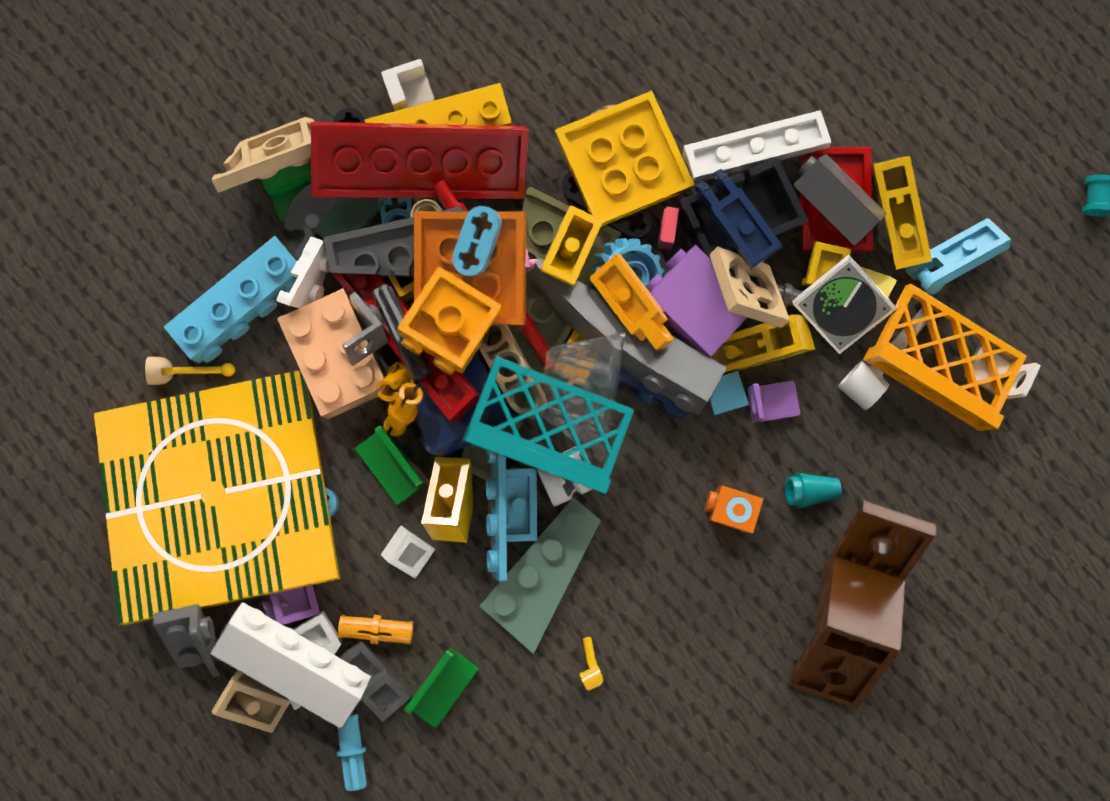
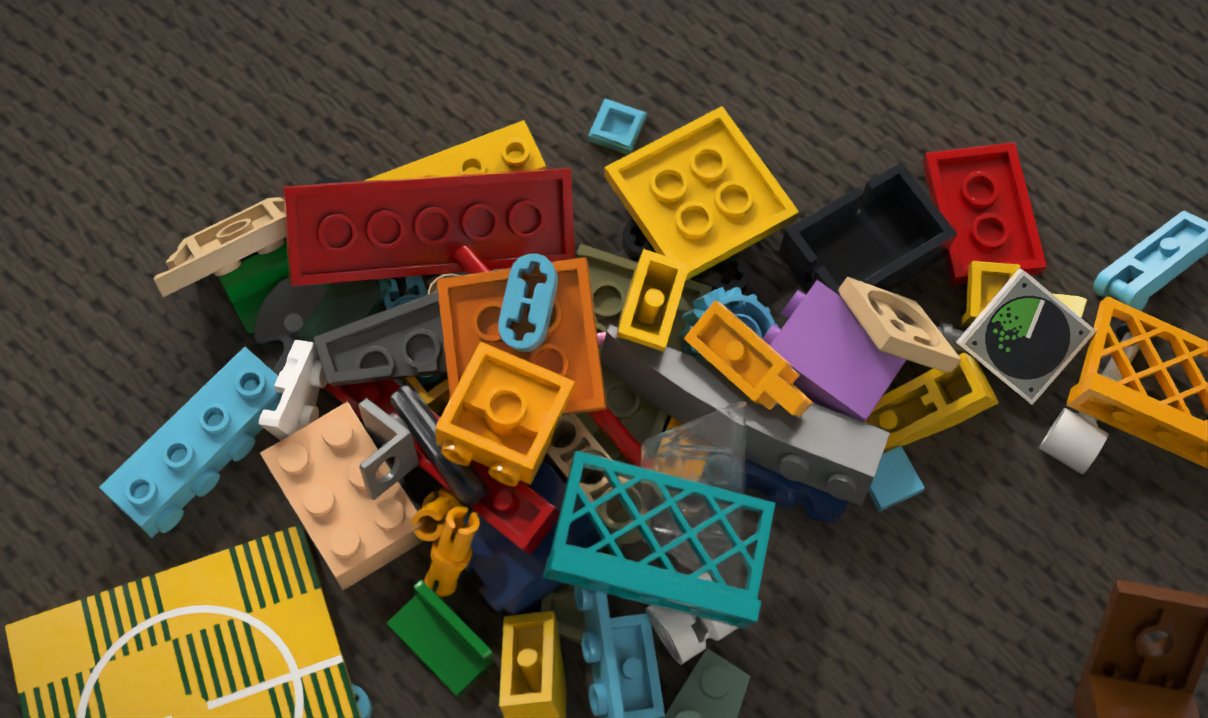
camera: 10 degrees left, 15 degrees down
hinge [145,357,235,385] -> none
white panel [381,59,434,111] -> none
coral tile [658,207,679,250] -> none
white fence [682,110,831,183] -> none
dark blue hinge [695,168,782,270] -> none
orange brick [704,485,763,533] -> none
medium lavender bracket [746,381,800,423] -> none
teal cone [785,473,841,508] -> none
dark grey brick [793,154,887,246] -> none
yellow slope [871,156,932,270] -> none
none -> medium azure tile [588,98,647,155]

